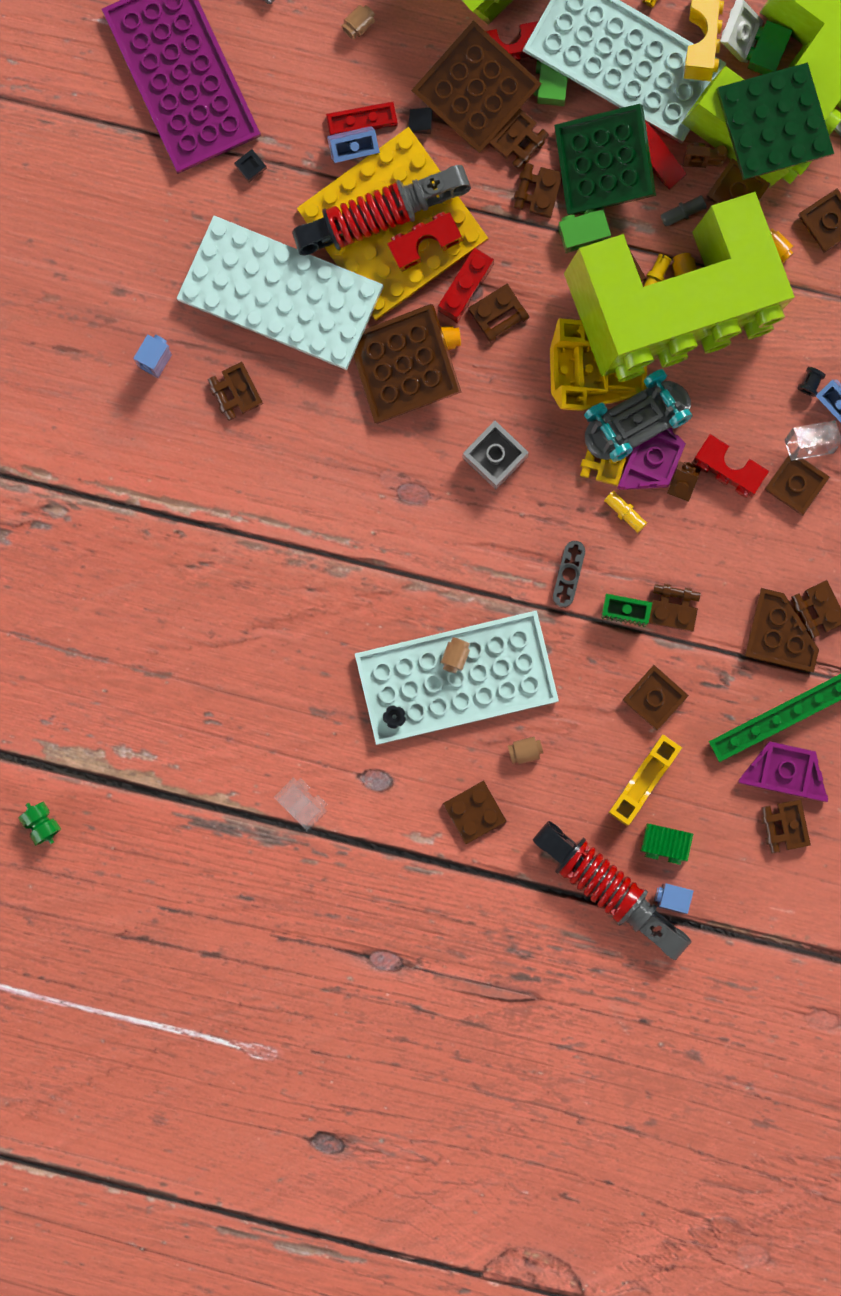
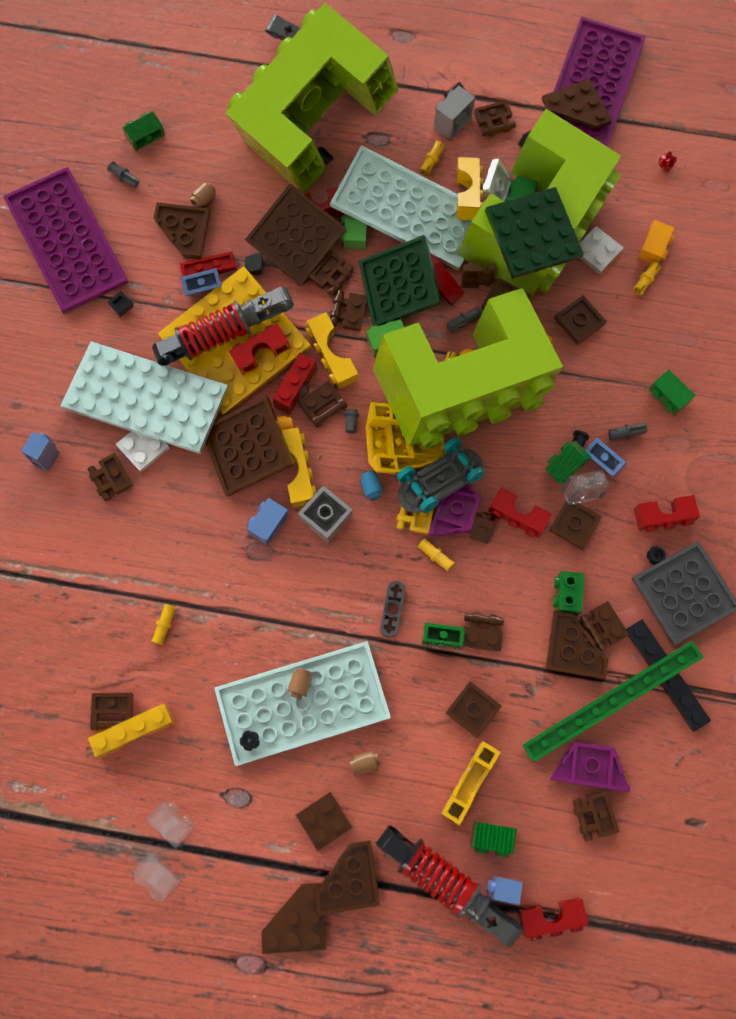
camera: 10 degrees left, 10 degrees down
none -> yellow arch [88,703,175,758]
none -> reddish brown plate [90,693,134,730]
none -> white plate [115,431,170,473]
none -> clear brick [132,853,182,902]
none -> yellow pin [151,604,176,645]
none -> reddish brown plate [154,202,210,259]
none -> medium blue brick [247,498,289,546]
none -> reddish brown plate [261,883,326,954]
none -> yellow arch [282,427,316,508]
none -> yellow arch [305,312,358,390]
none -> reddish brown plate [314,840,380,916]
none -> dark grey pin [344,409,359,434]
none -> dark azure brick [360,470,384,500]
none -> red arch [518,898,589,941]
none -> green brick [545,441,591,485]
none -> green brick [553,571,584,615]

